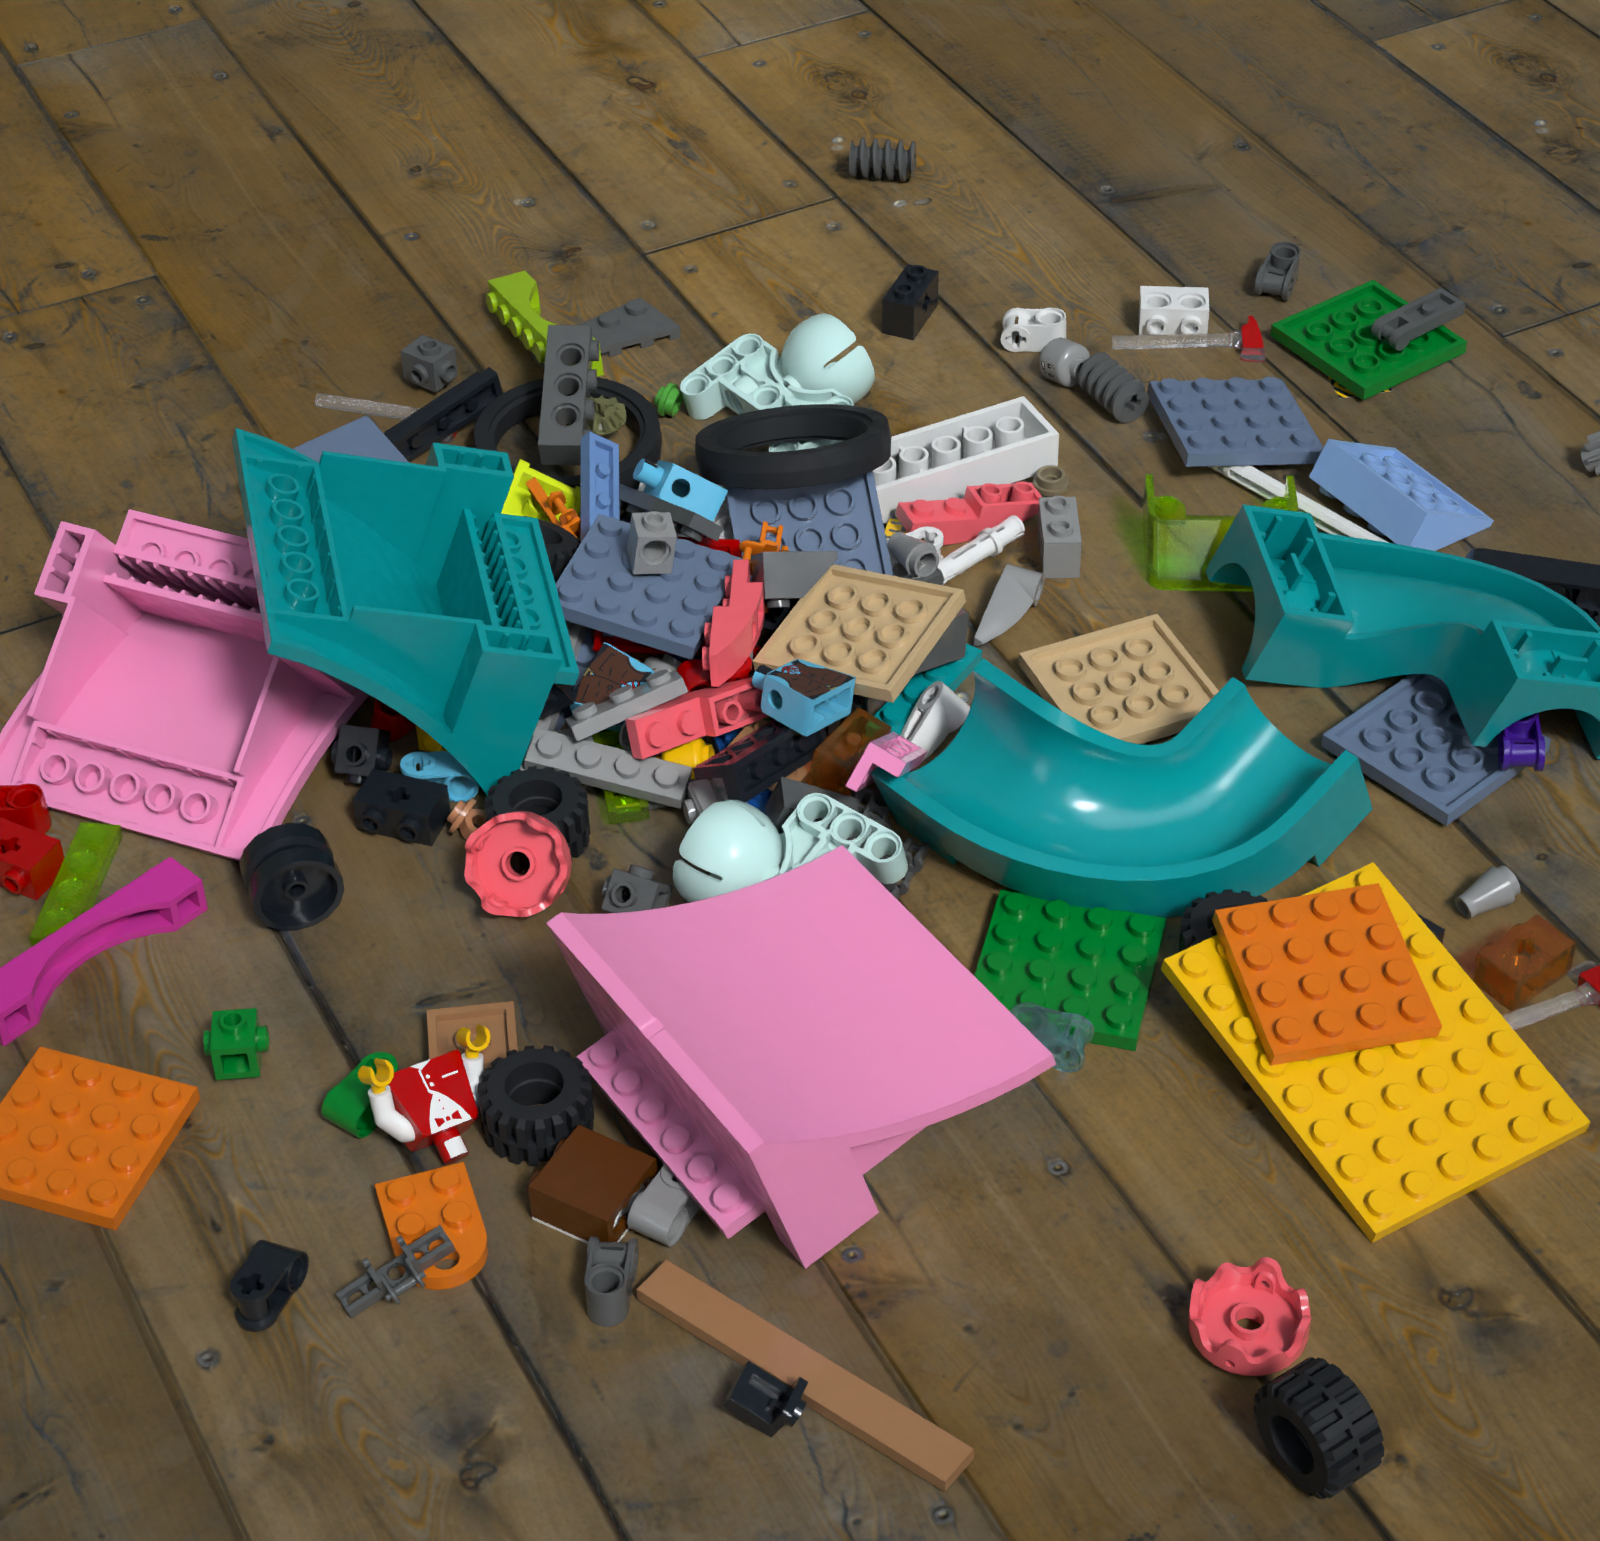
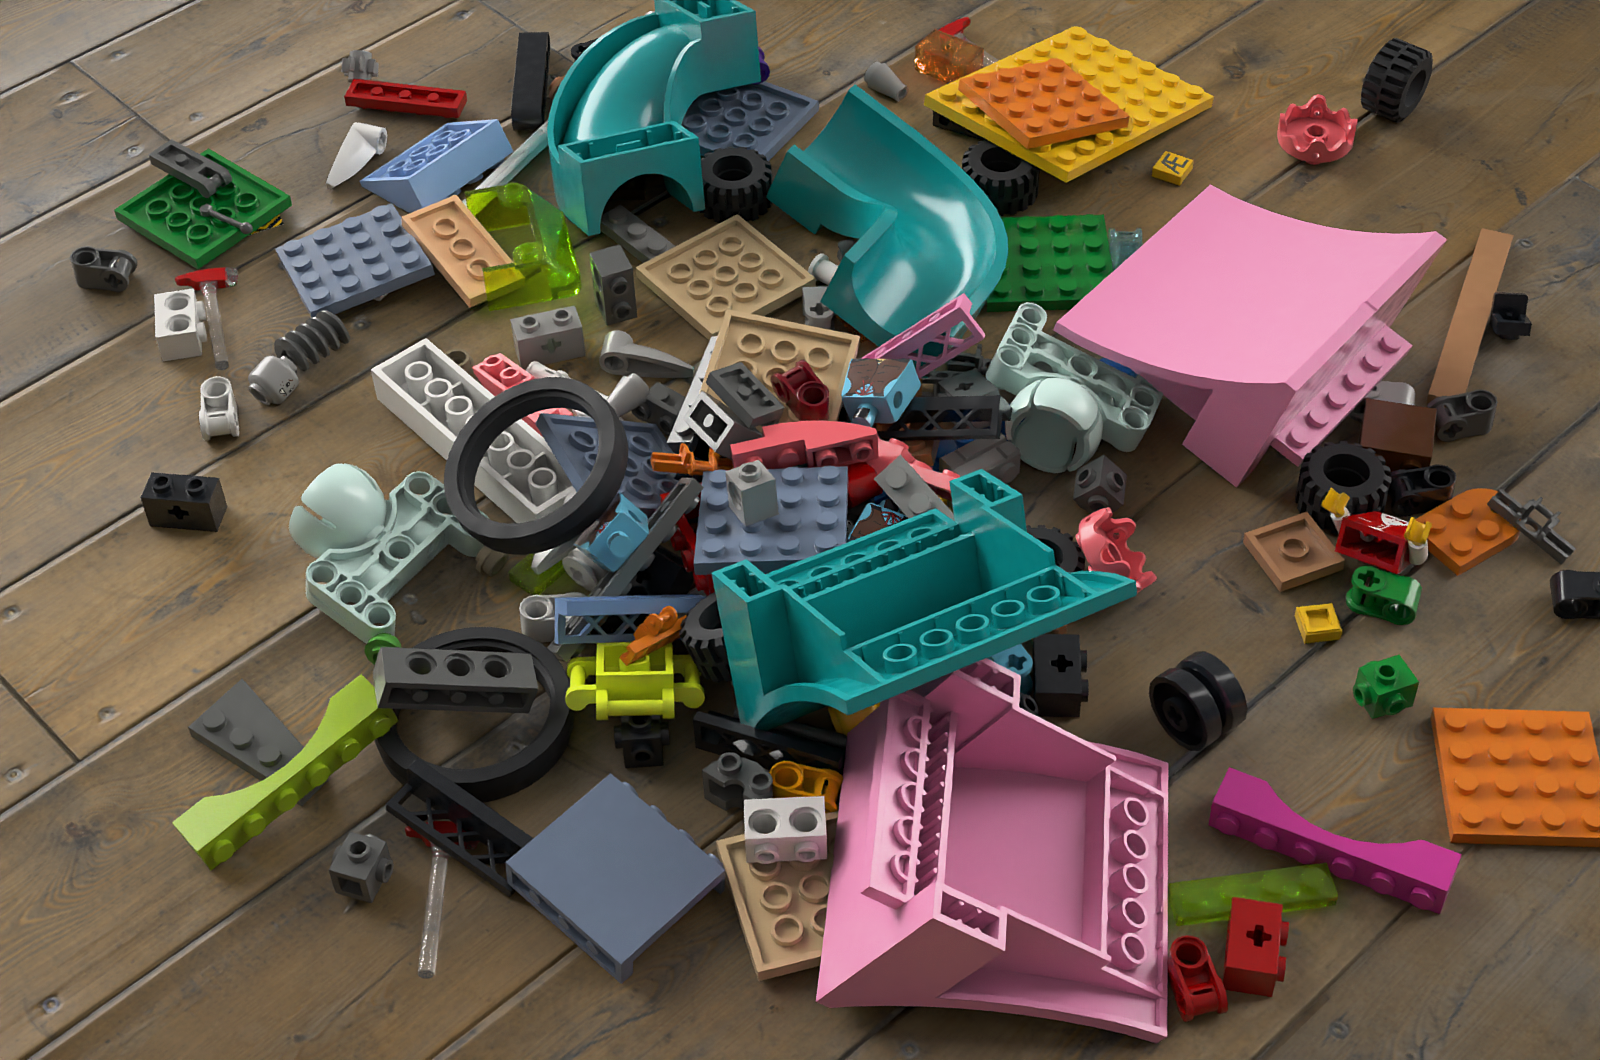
camera: 105 degrees left, 5 degrees up
none -> dark grey hinge [200,204,253,235]
none -> white piece [326,122,387,189]
none -> red plate [344,79,467,118]
none -> light nougat plate [401,195,525,308]
none -> dark grey brick [589,245,637,326]
none -> light grey plate [600,204,675,263]
none -> black tyre [700,146,772,223]
none -> dark grey bracket [706,362,785,429]
none -> dark red piece [770,360,829,421]
none -> yellow tile [1152,151,1194,186]
none -> yellow tile [1294,603,1342,643]
none -> black piece [1388,464,1456,517]

